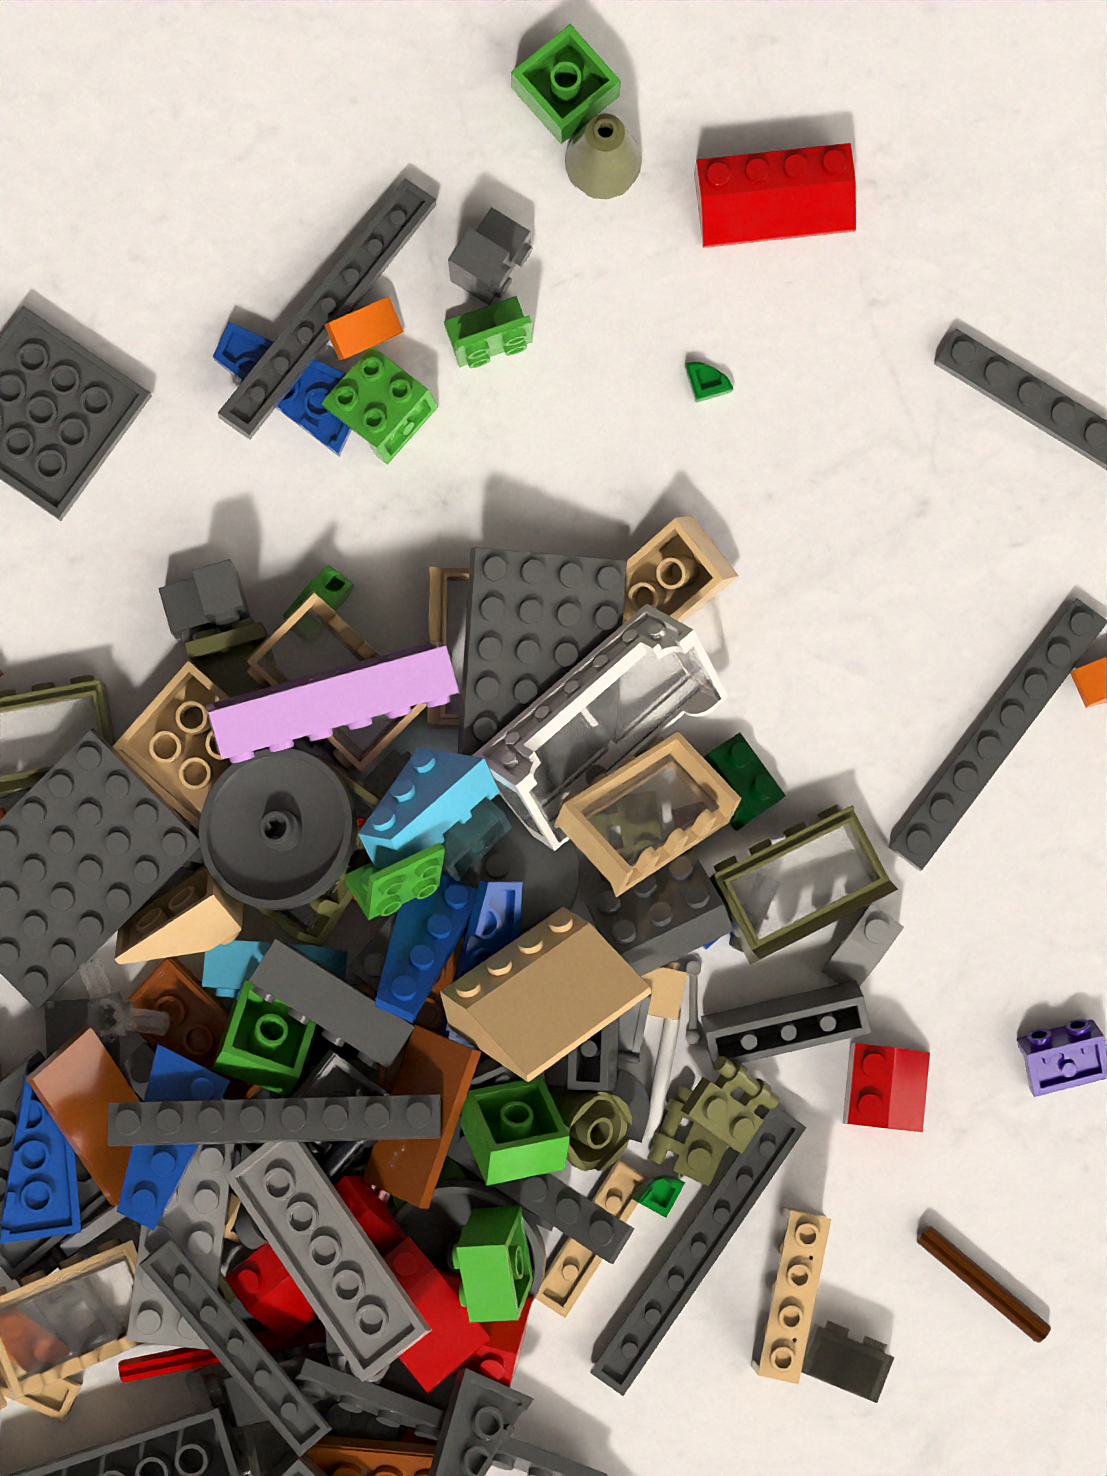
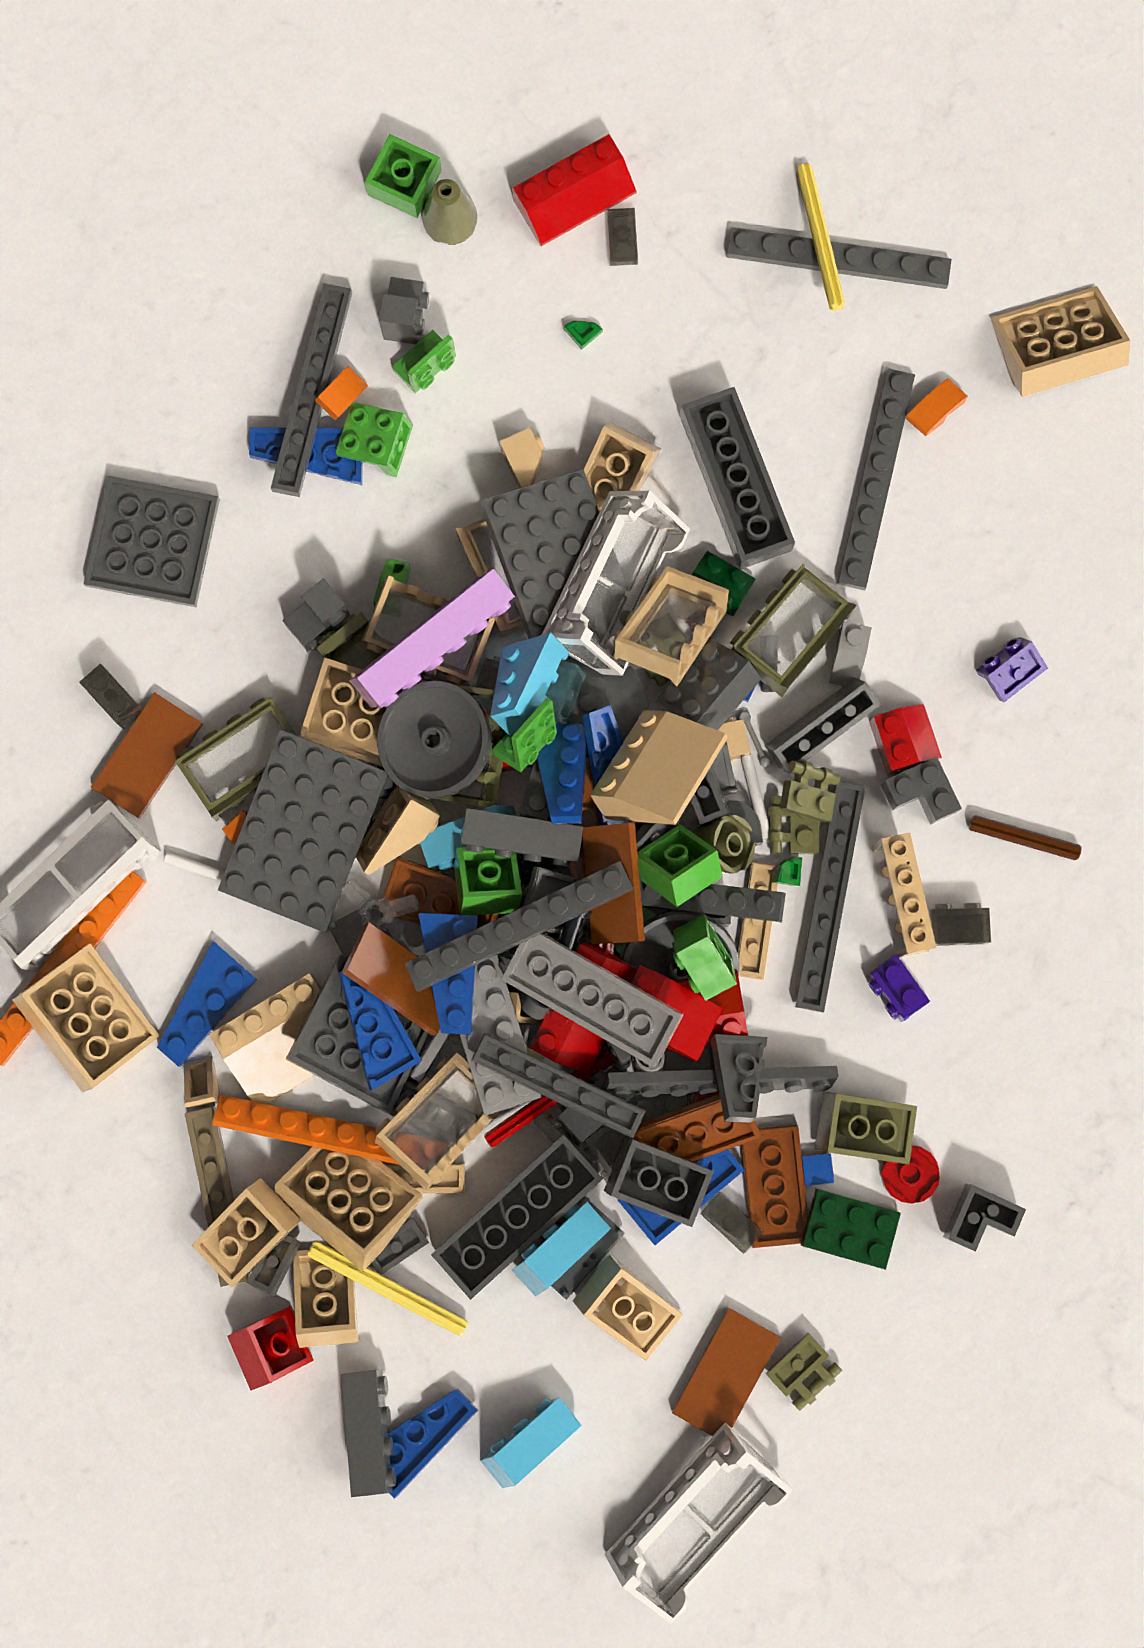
camera: 20 degrees left, 0 degrees up
none -> tan slope [499,427,545,488]
none -> clear smoke plate [607,208,638,266]
none -> dark grey brick [680,387,795,570]
none -> light yellow axle [797,163,845,311]
none -> dark purple bracket [867,954,931,1022]
none -> dark grey brick [881,757,962,825]

